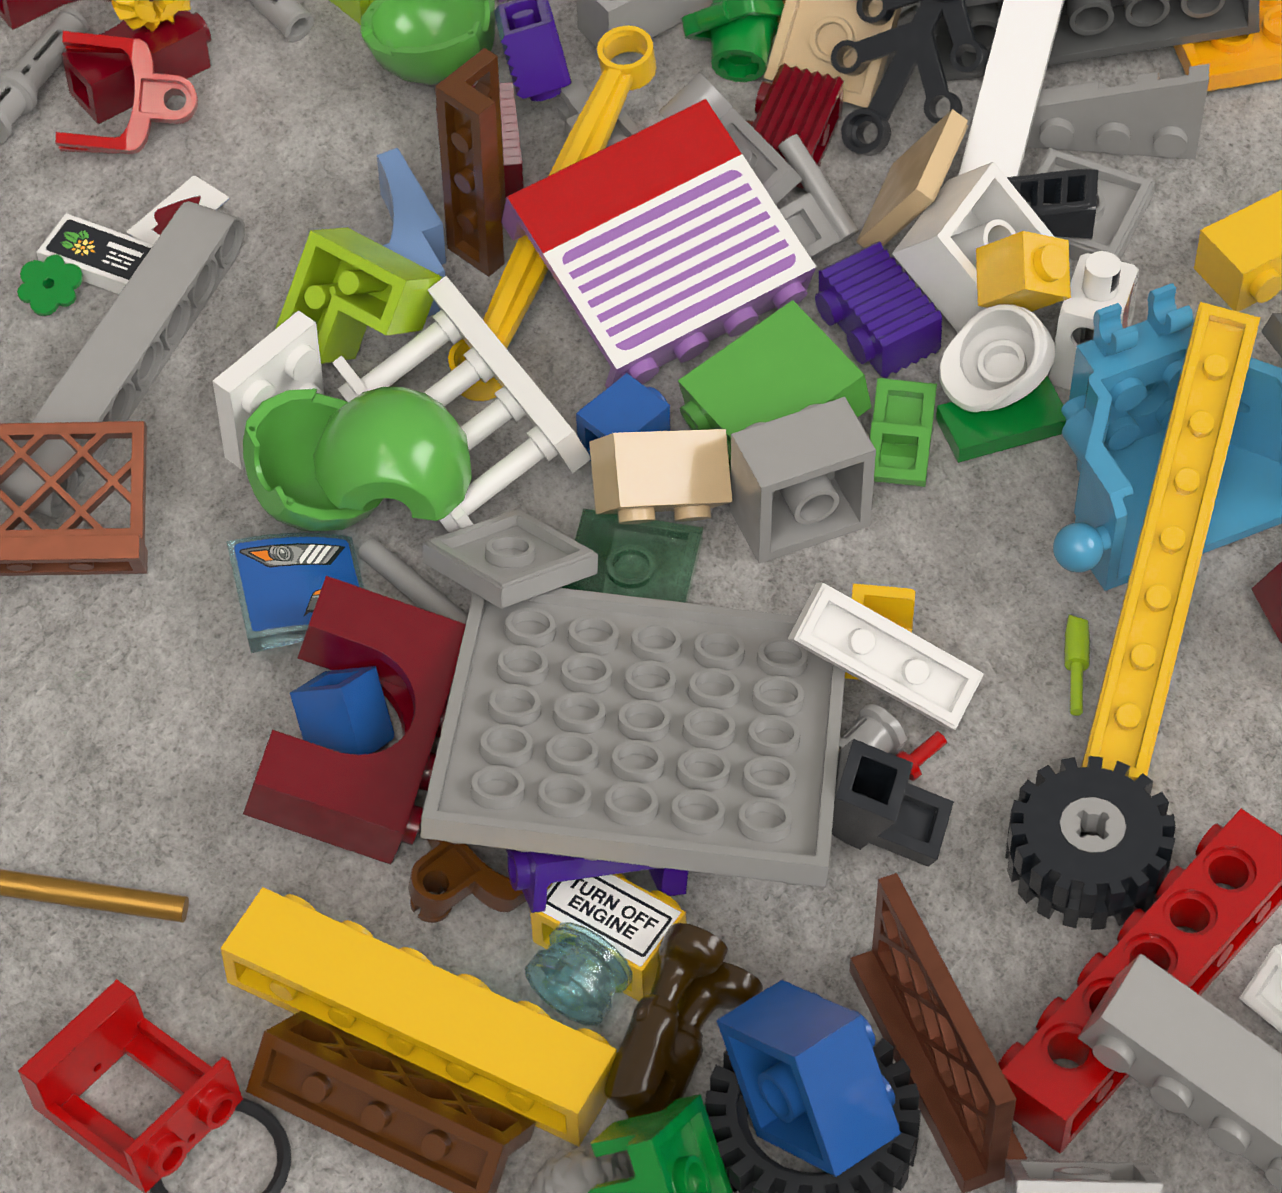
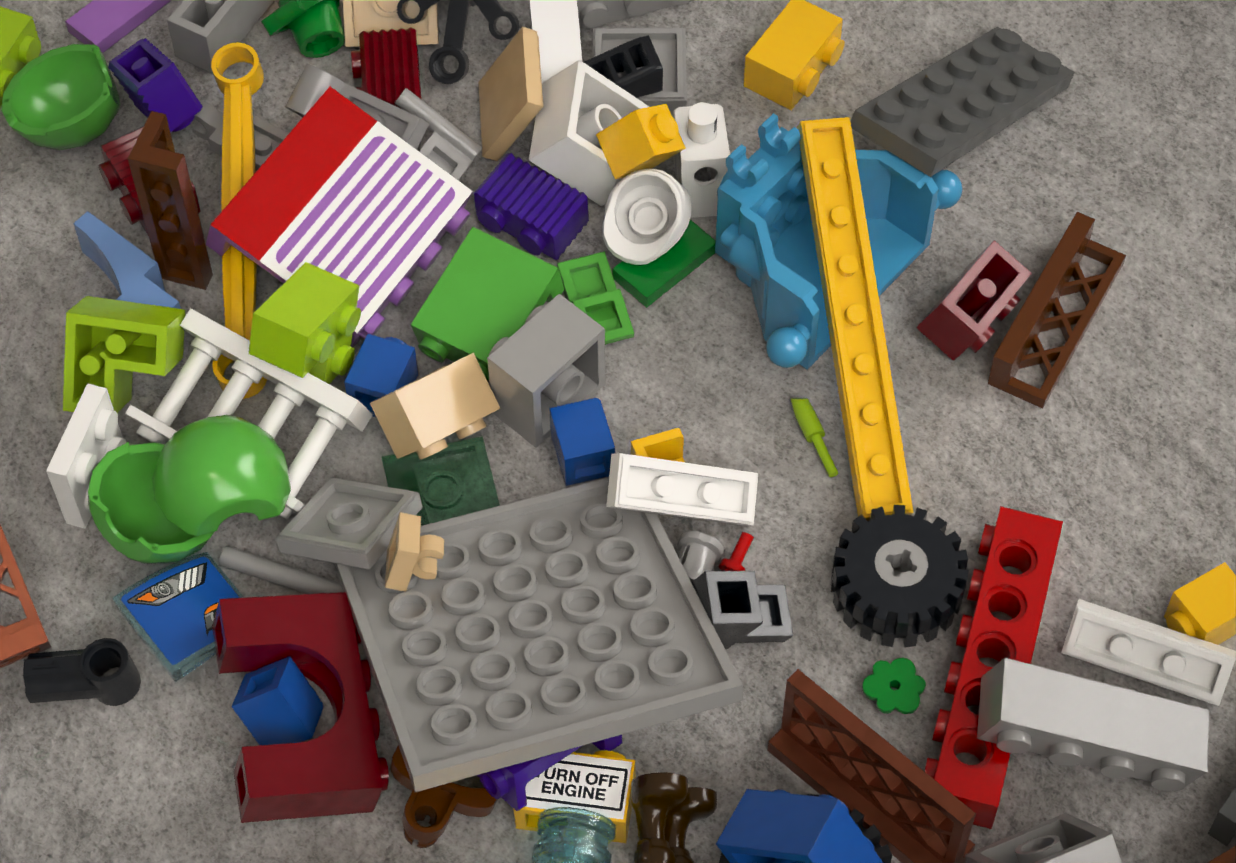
camera: 25 degrees left, 5 degrees up
none -> black piece [23,638,141,706]
none -> lime brick [248,262,361,384]
none -> tan tile [385,512,444,592]
none -> blue panel [549,398,615,486]
none -> green plant [862,658,926,714]

